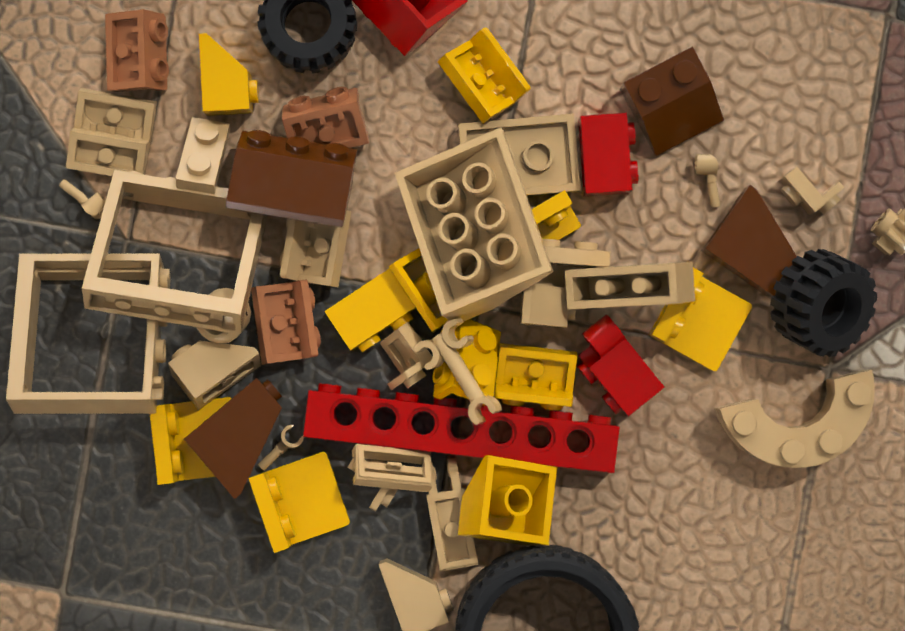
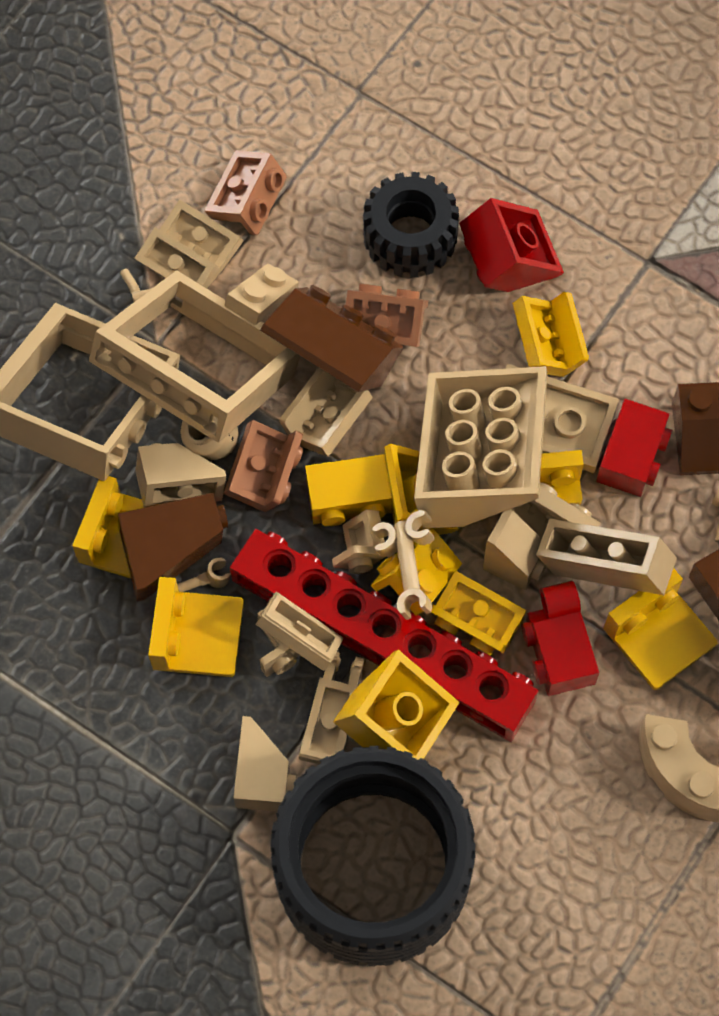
camera: 20 degrees right, 20 degrees down
yellow slope [199,33,259,116] -> none

